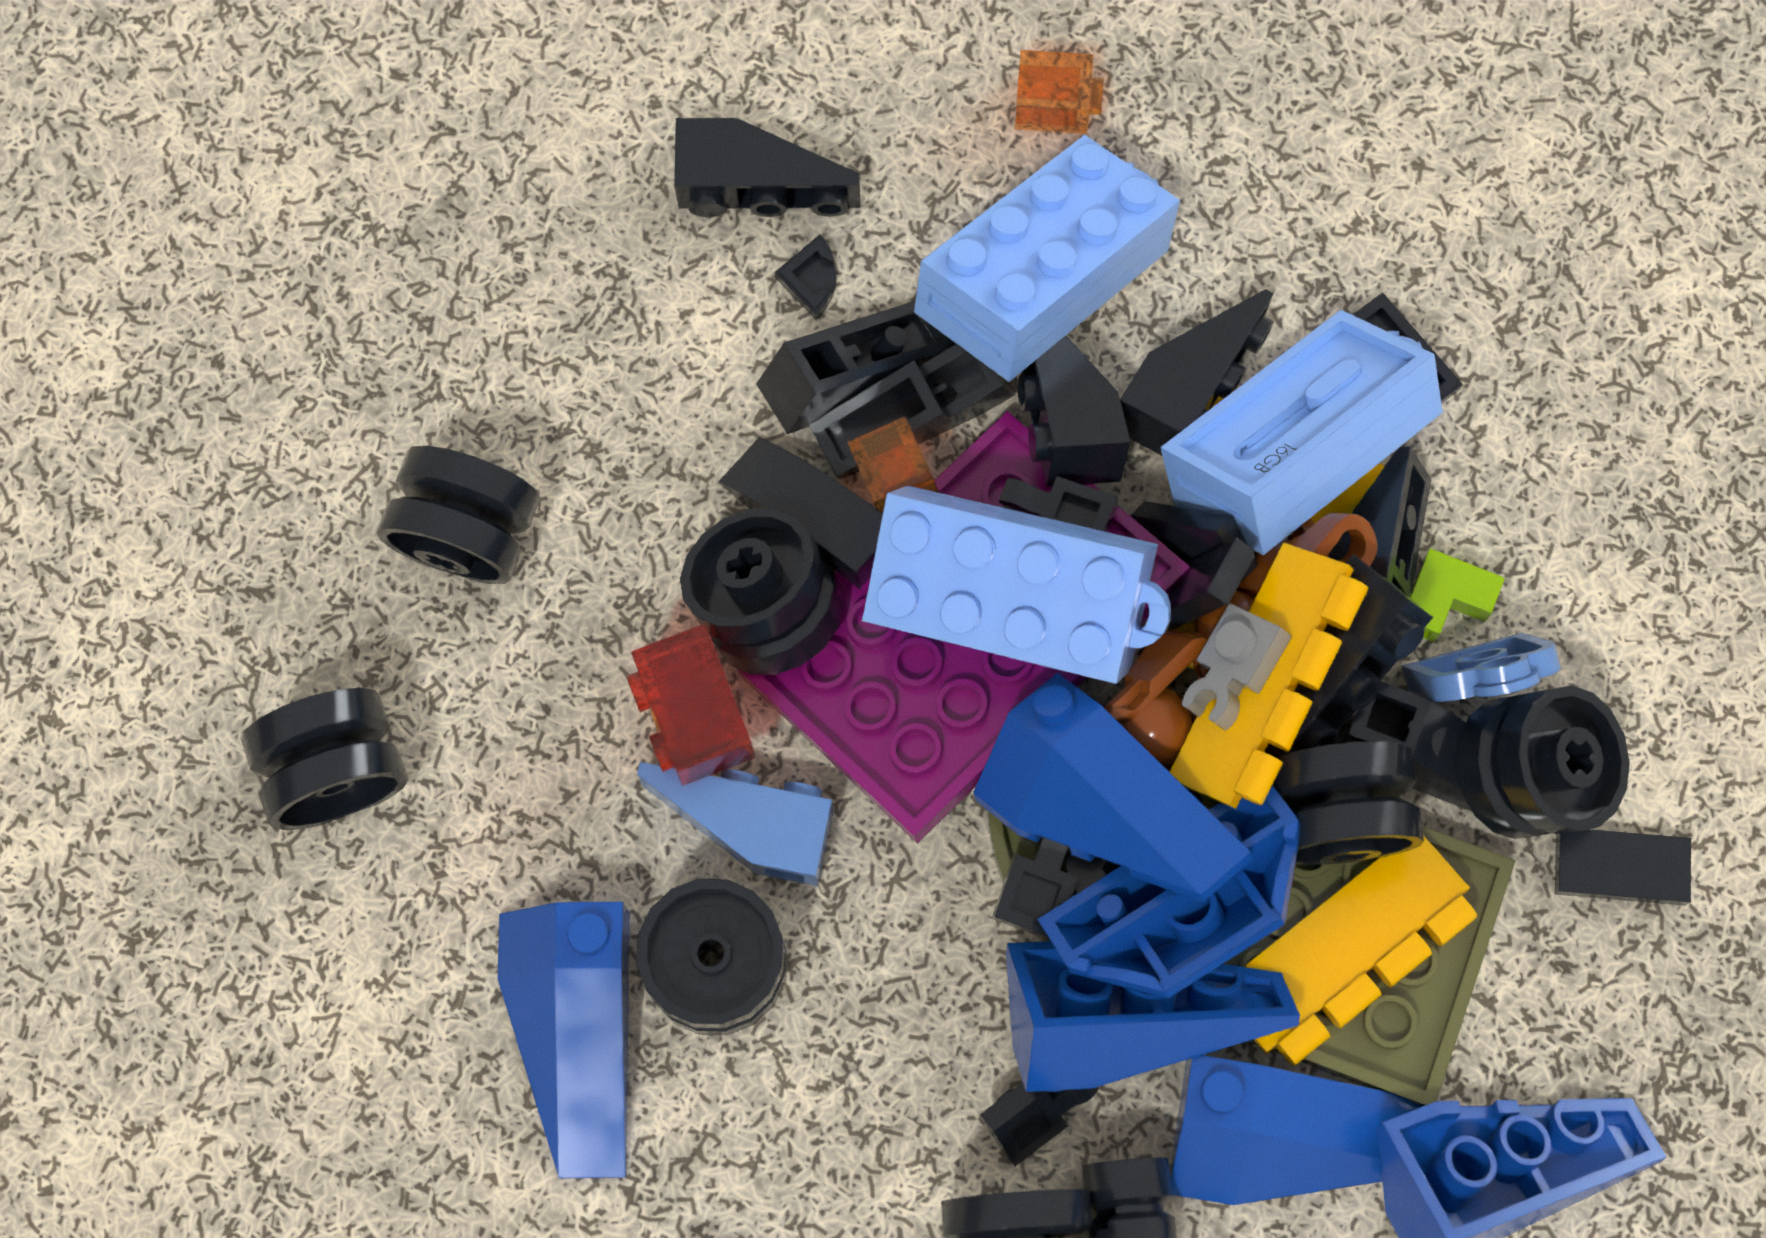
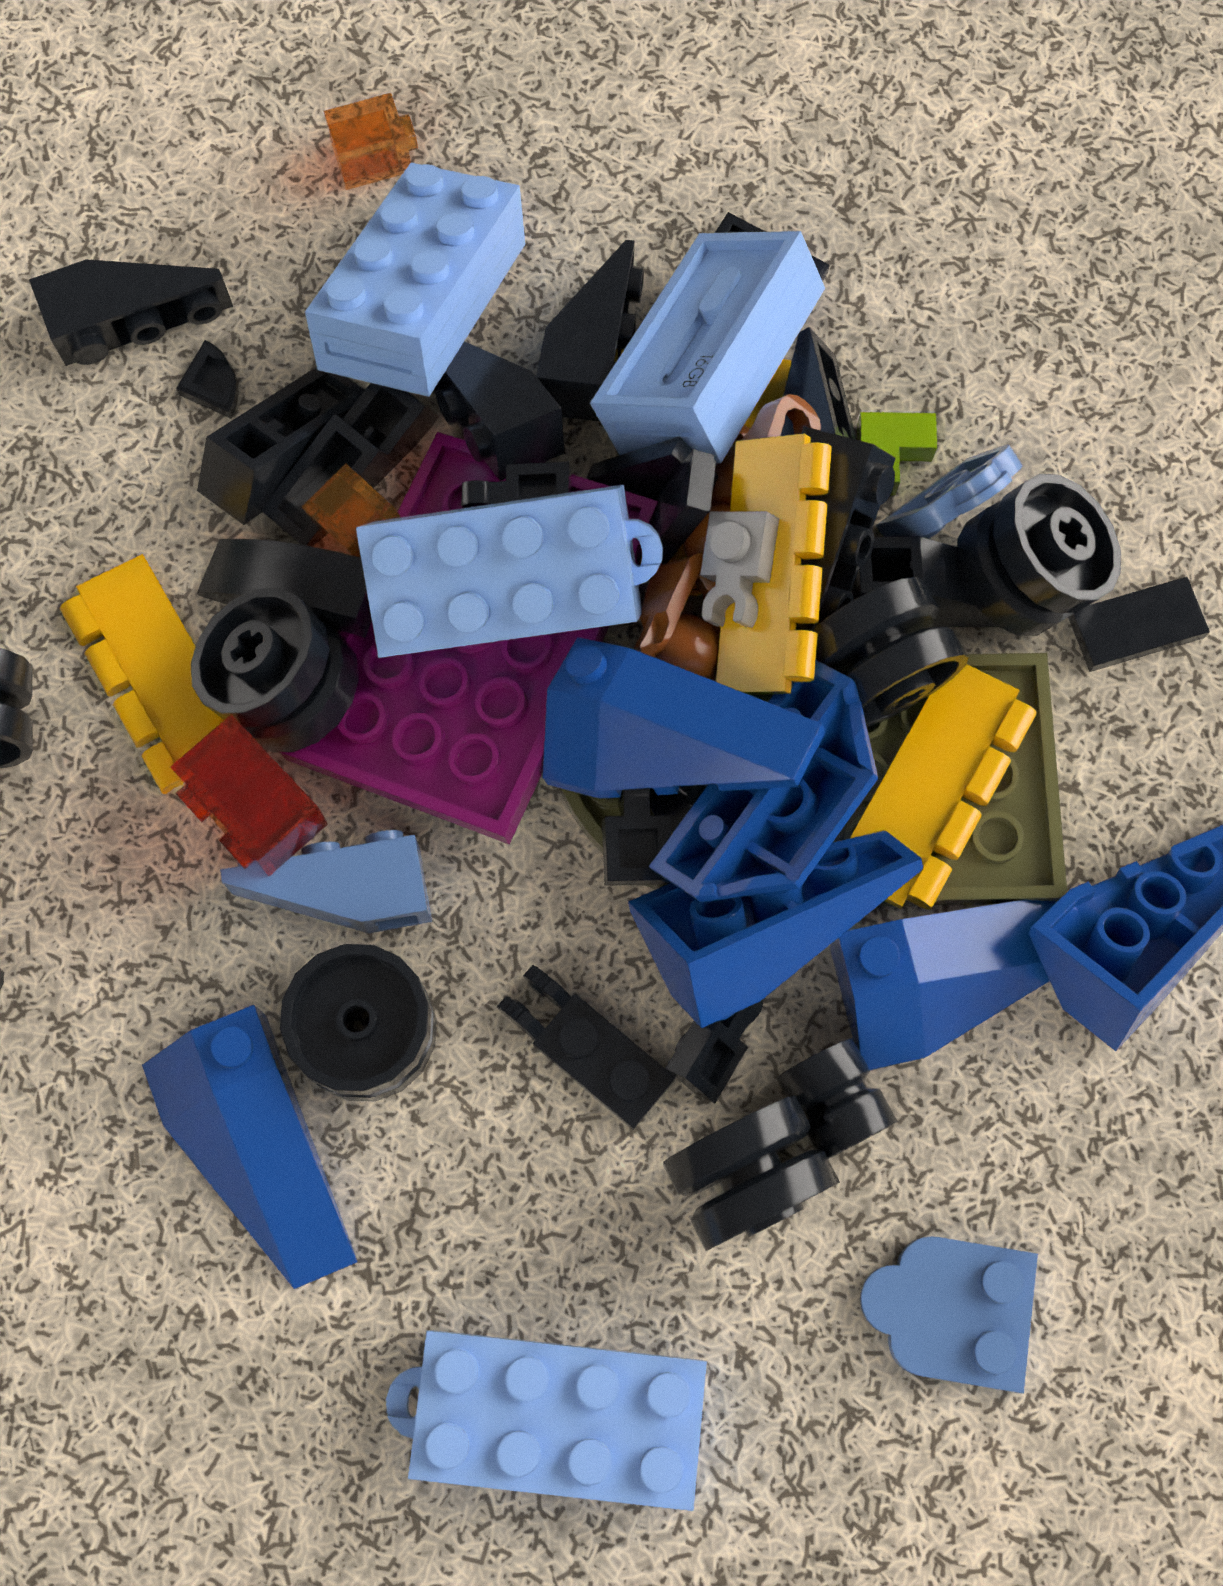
camera: 25 degrees left, 0 degrees up
none -> yellow windscreen [60,554,258,794]
none -> black hinge [497,965,676,1130]

